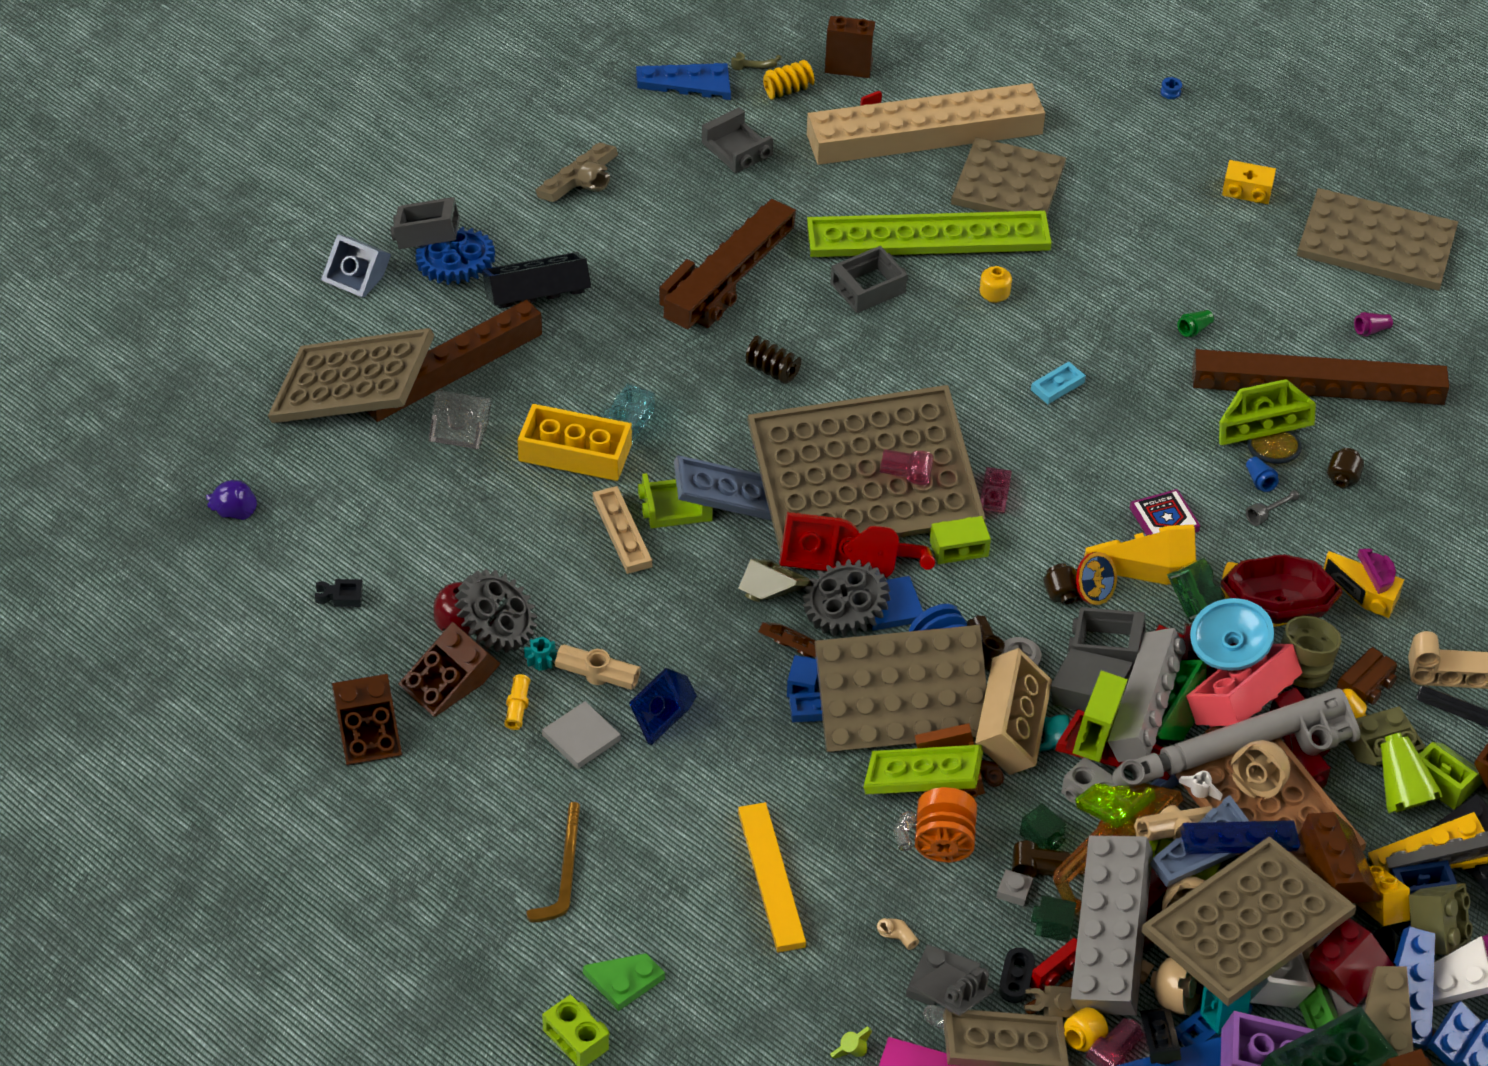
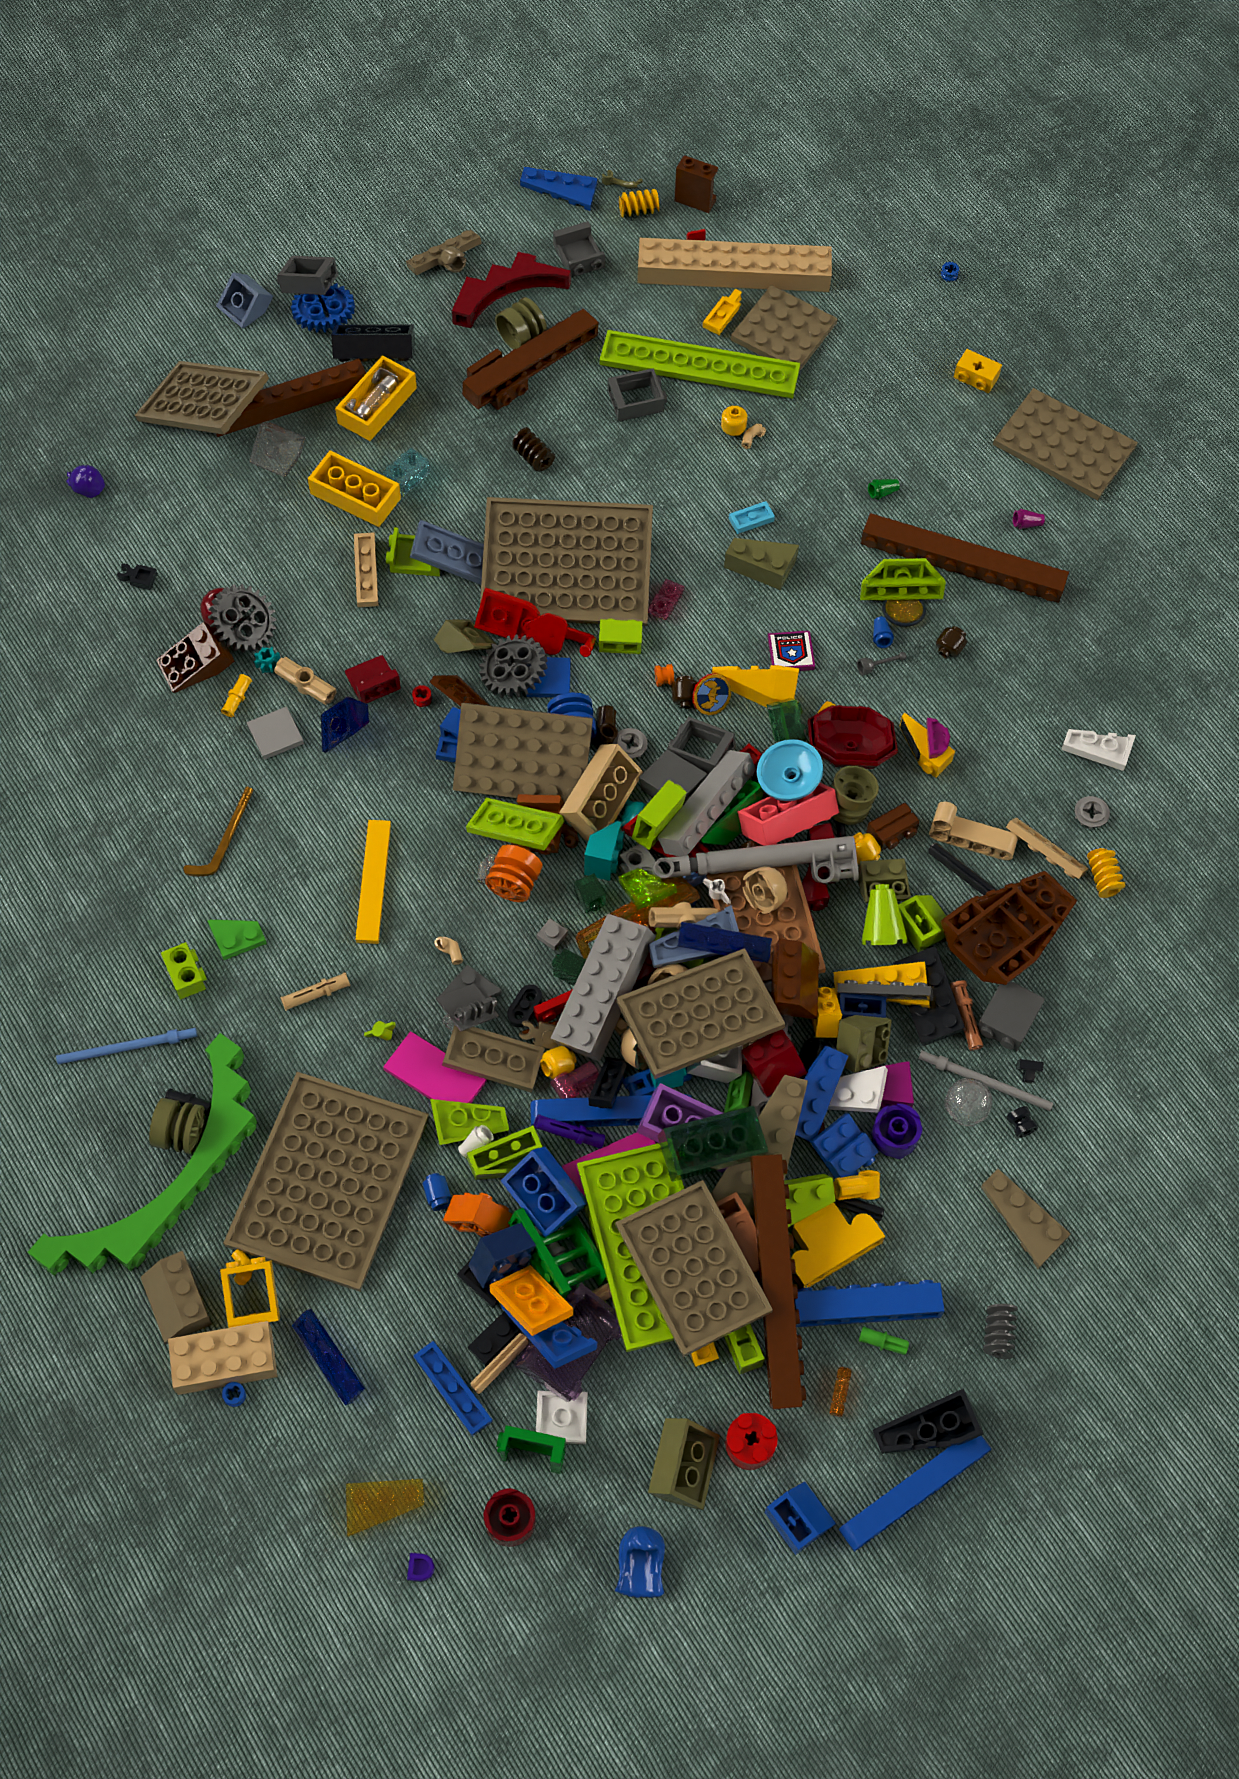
camera: 15 degrees right, 15 degrees up
reddish brown slope [332,674,402,765] -> none
clear pink piece [880,449,934,485] -> none
dark brown piece [1012,840,1070,878] -> none
none -> tan pin [280,972,350,1011]
none -> yellow piece [335,355,417,441]
none -> dark red bracket [345,655,401,705]
none -> red bush [412,685,432,707]
none -> dark red arch [452,252,571,329]
none -> olive wheel [495,297,547,349]
none -> teal slope [584,821,625,881]
none -> orange wheel [654,664,675,687]
none -> yellow hinge [703,289,742,335]
none -> olive wedge [724,538,799,590]
none -> tan arm [741,424,766,449]

